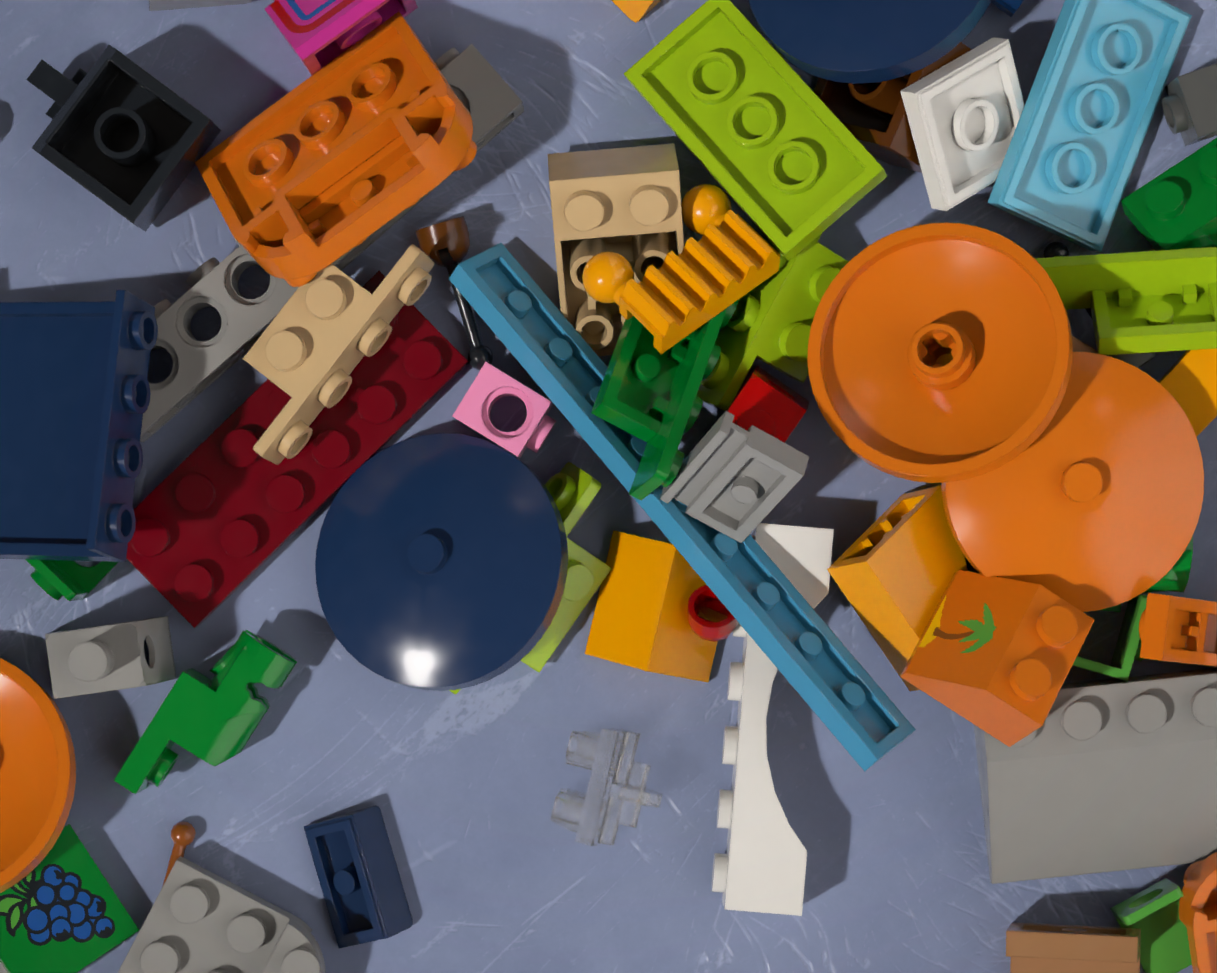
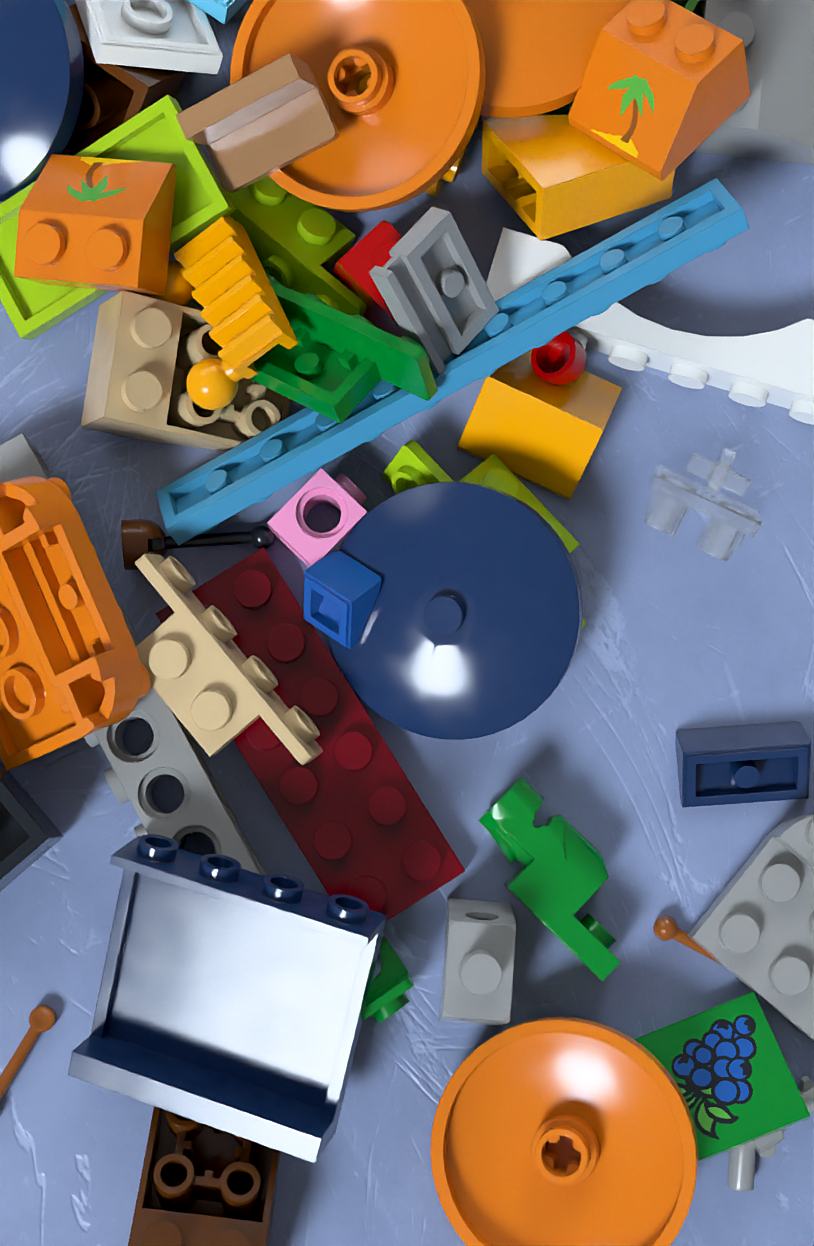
camera: 80 degrees left, 5 degrees down
none -> orange slope [14,154,177,296]
none -> medium nougat panel [176,53,339,193]
none -> blue slope [303,550,382,649]

